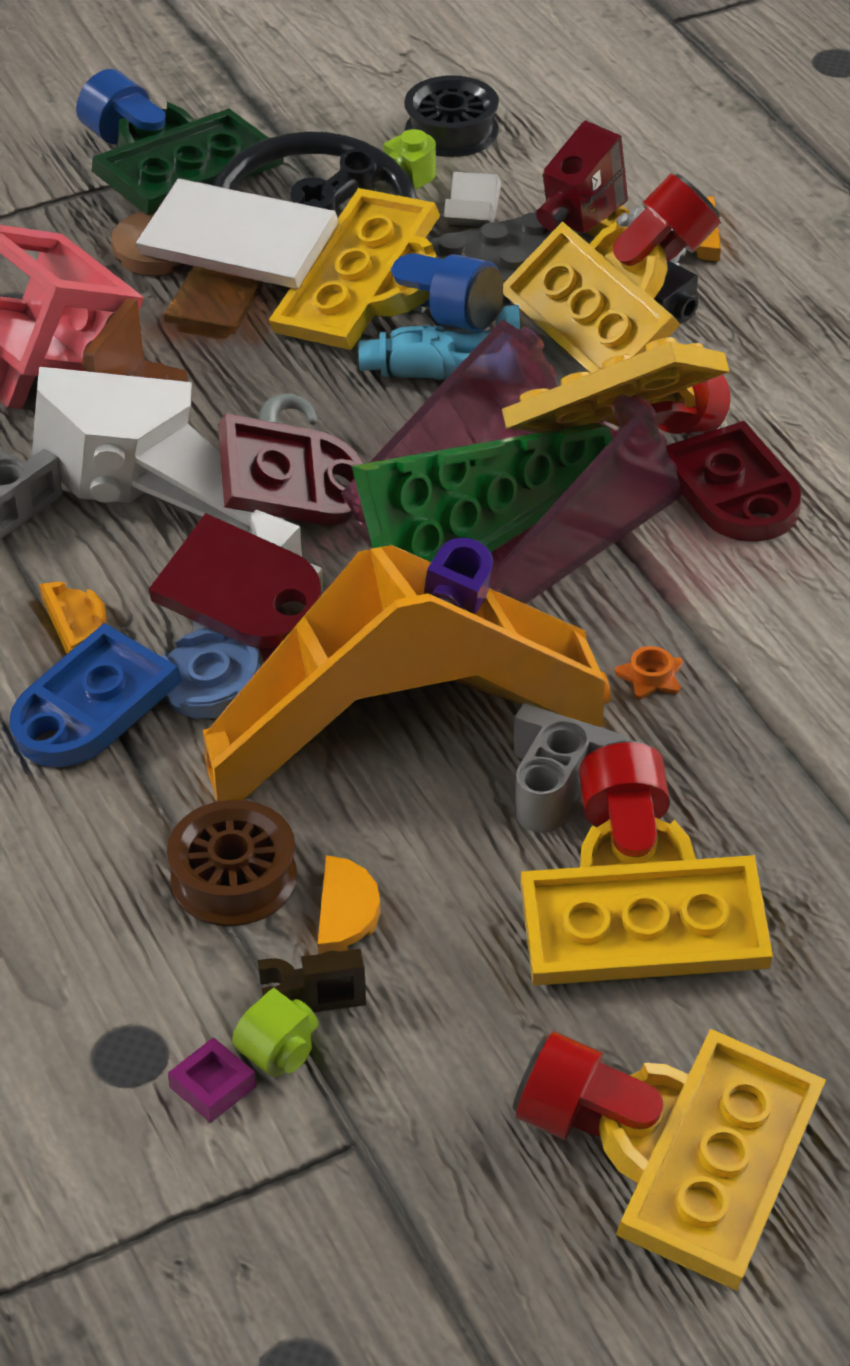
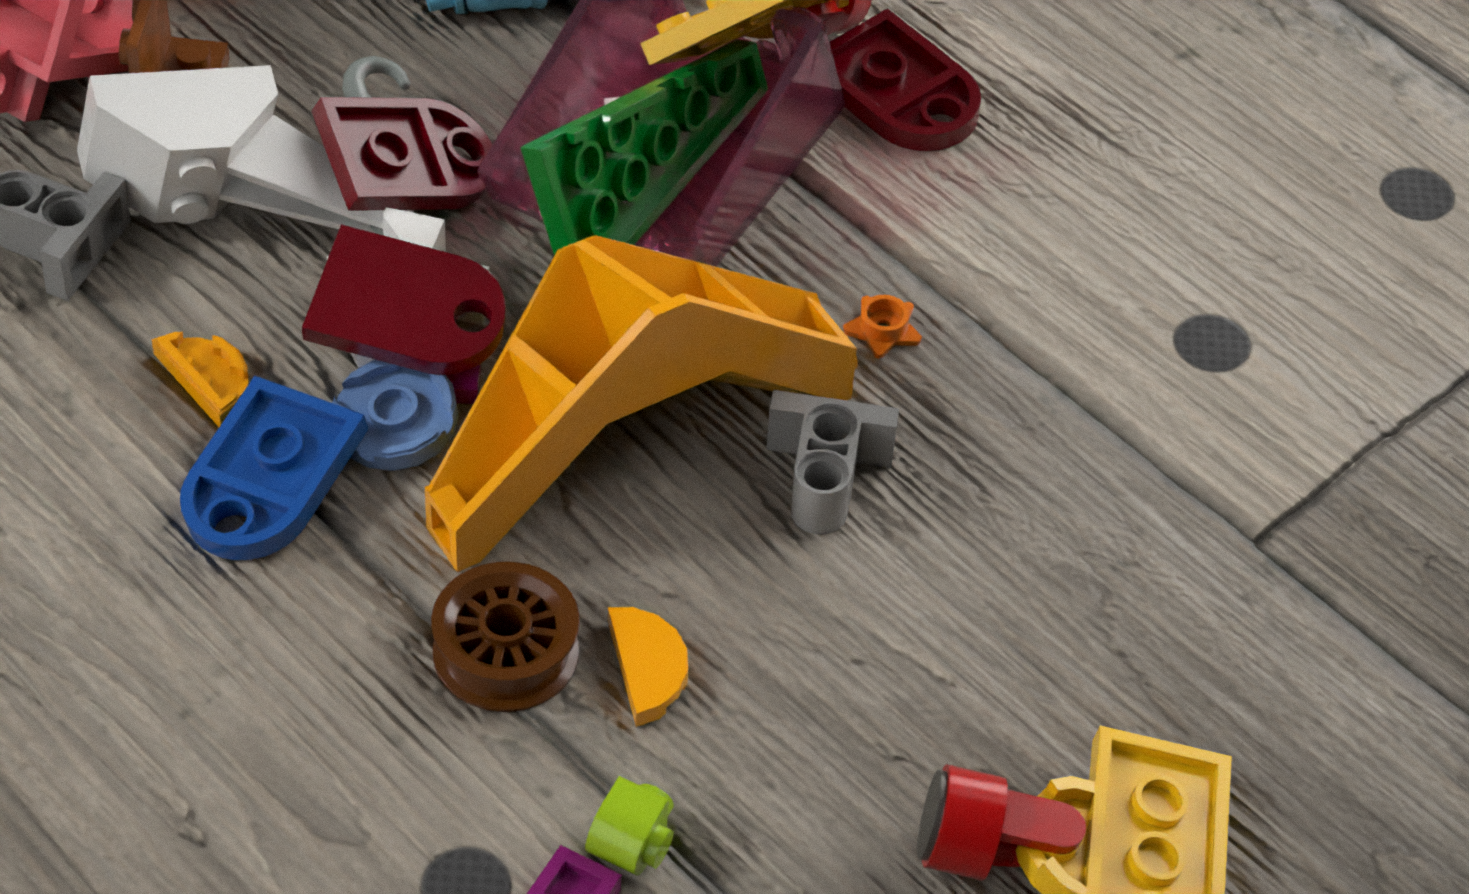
camera: 20 degrees left, 5 degrees up
dark brown plate [258,949,366,1013] -> none
dark purple plate [423,538,493,615] -> none
yellow plate [520,741,773,986] -> none

